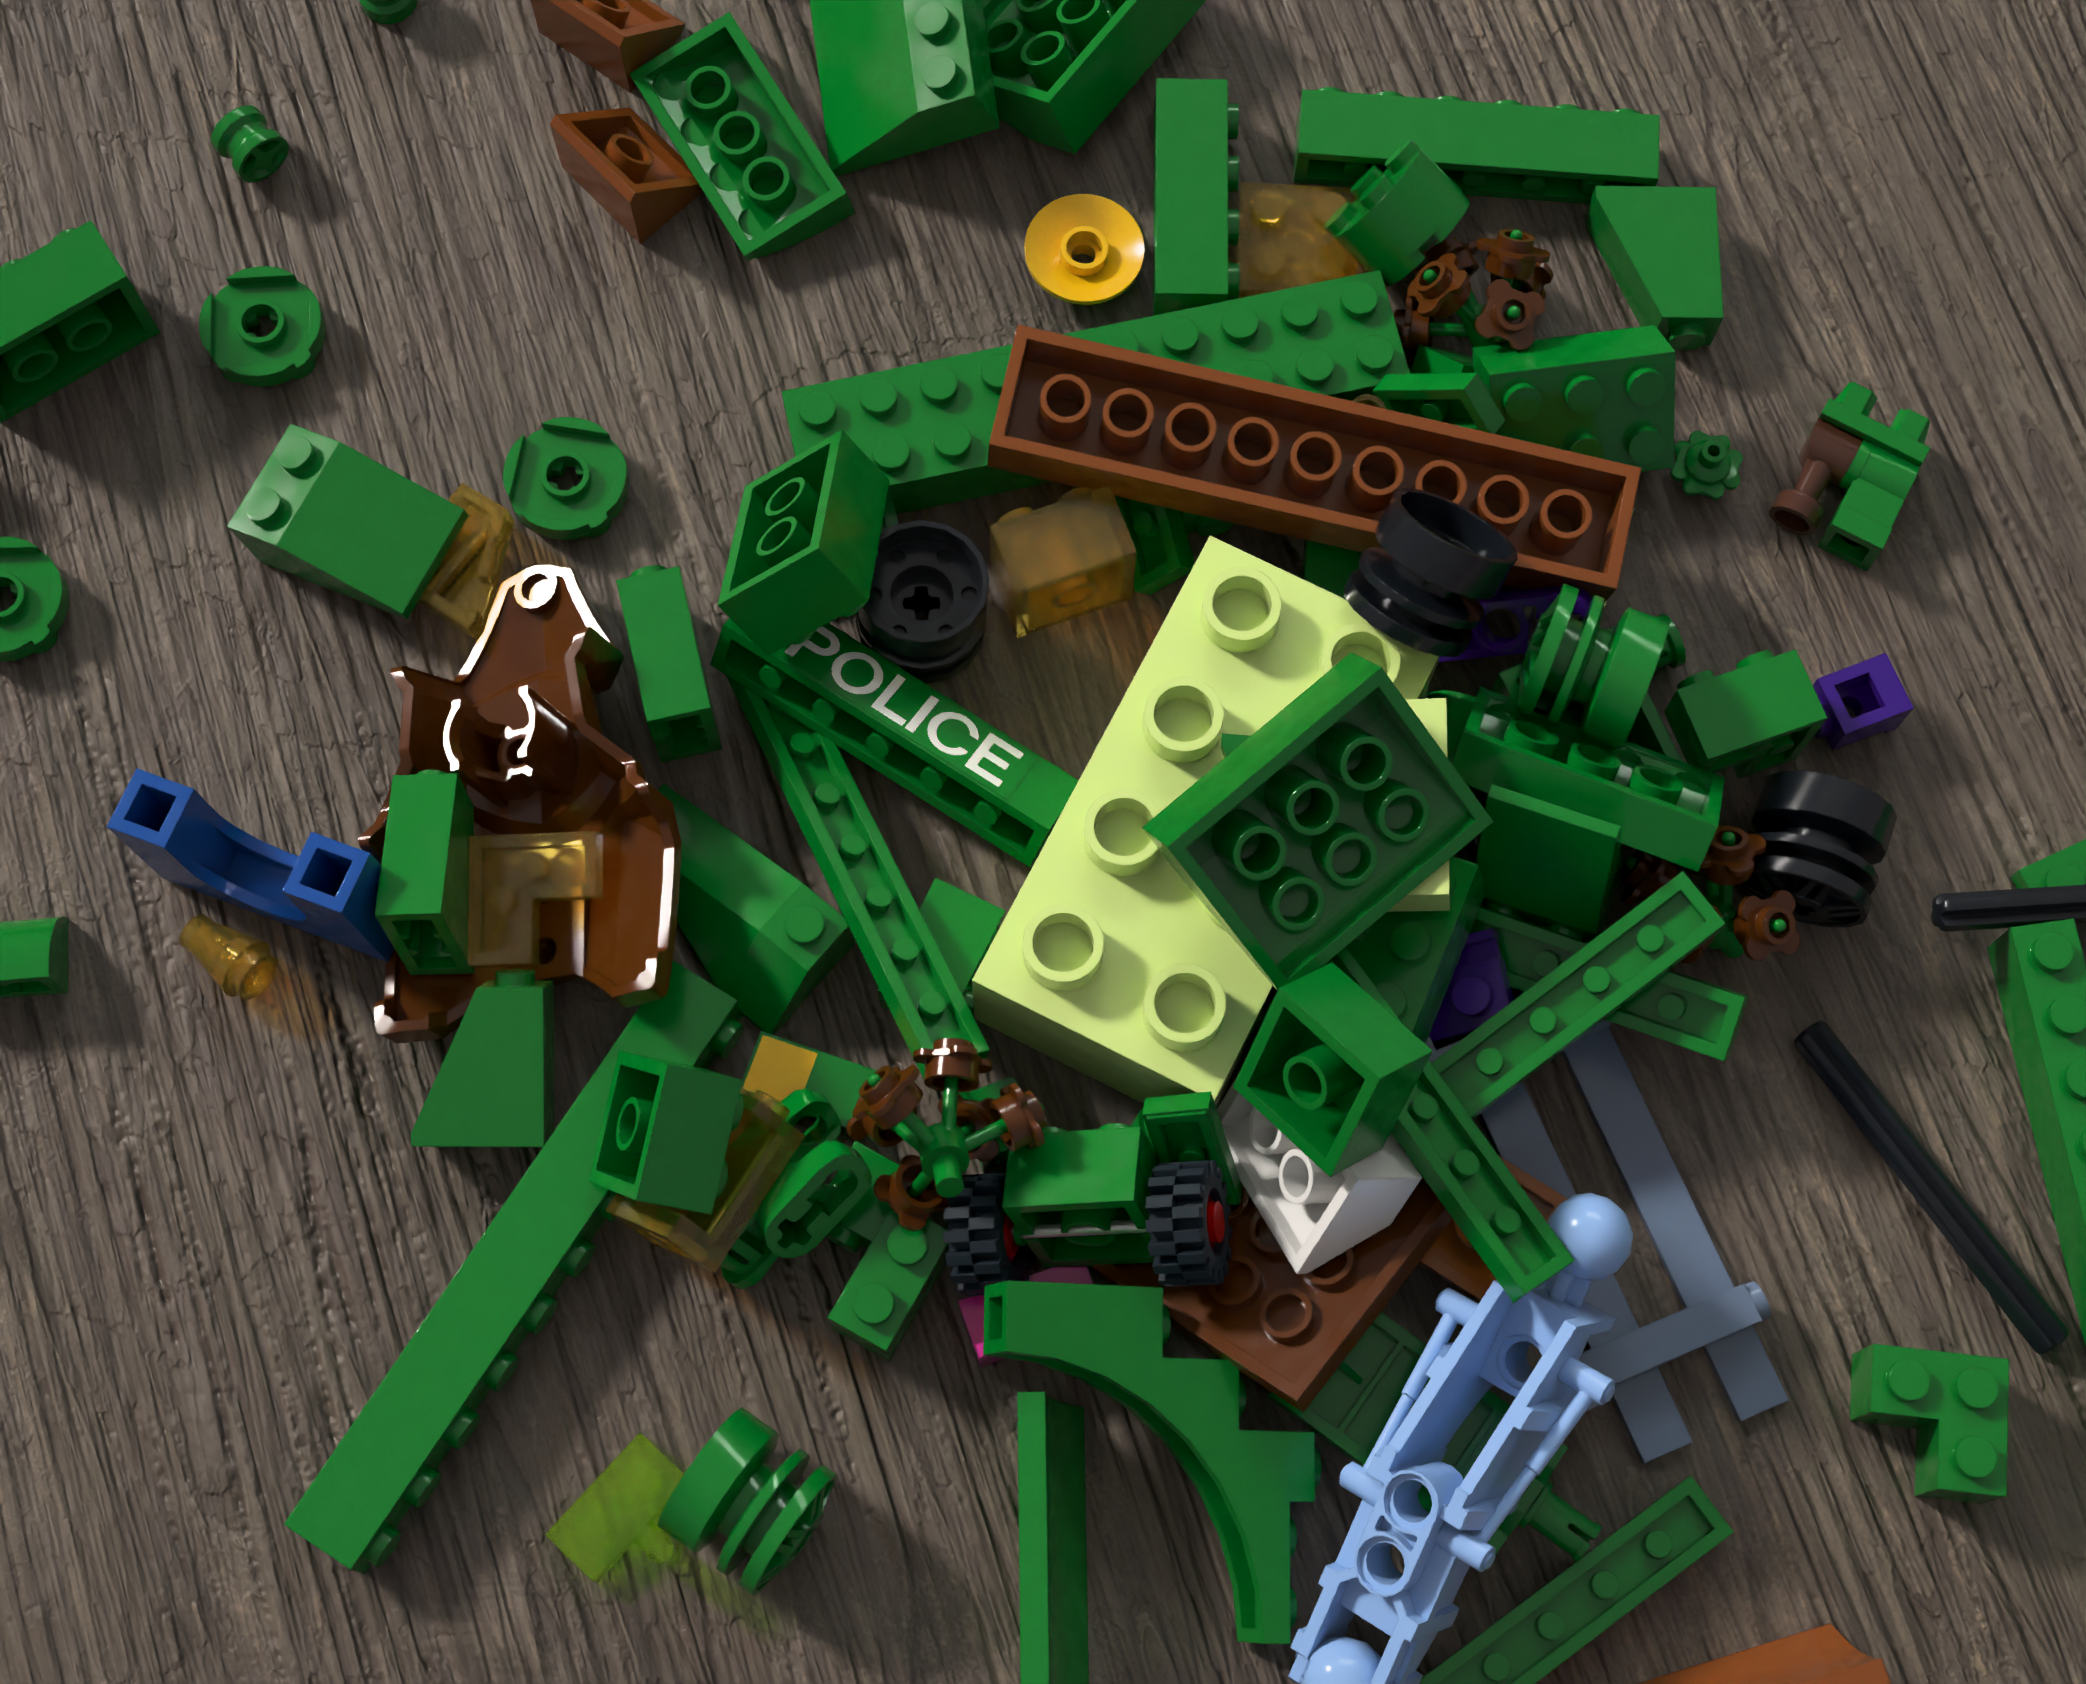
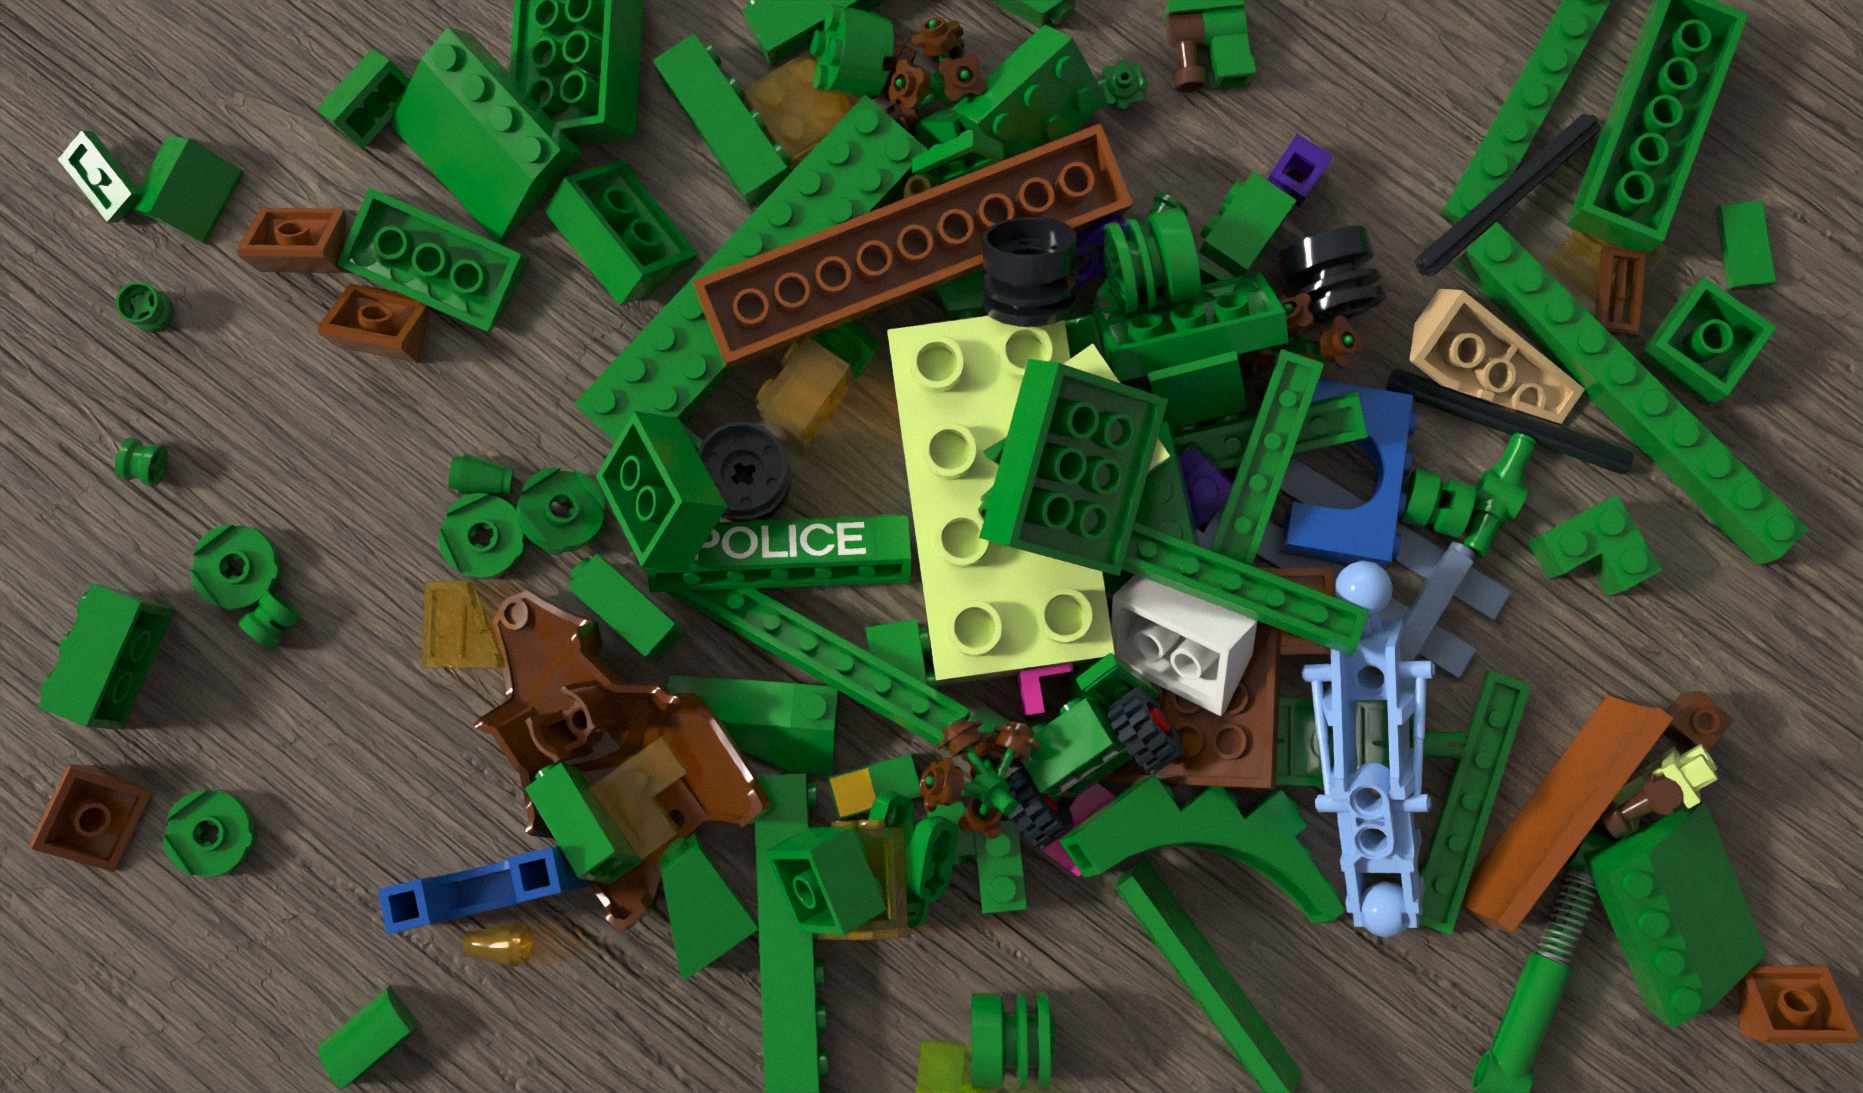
camera: 30 degrees left, 10 degrees up
green slope [227,424,469,619] -> none
yellow dish [1024,194,1145,305] -> none
green brick [1233,962,1433,1177] -> none
none -> green wheel [238,590,302,650]
none -> green cone [448,453,514,495]
none -> green plate [516,467,605,555]
none -> green slope [543,159,699,306]
none -> dark pink panel [1017,663,1074,718]
none -> blue arch [1279,379,1418,569]
none -> green wheel [1398,468,1476,538]
none -> tan wedge [1410,289,1585,424]
none -> green pin [1463,433,1537,558]

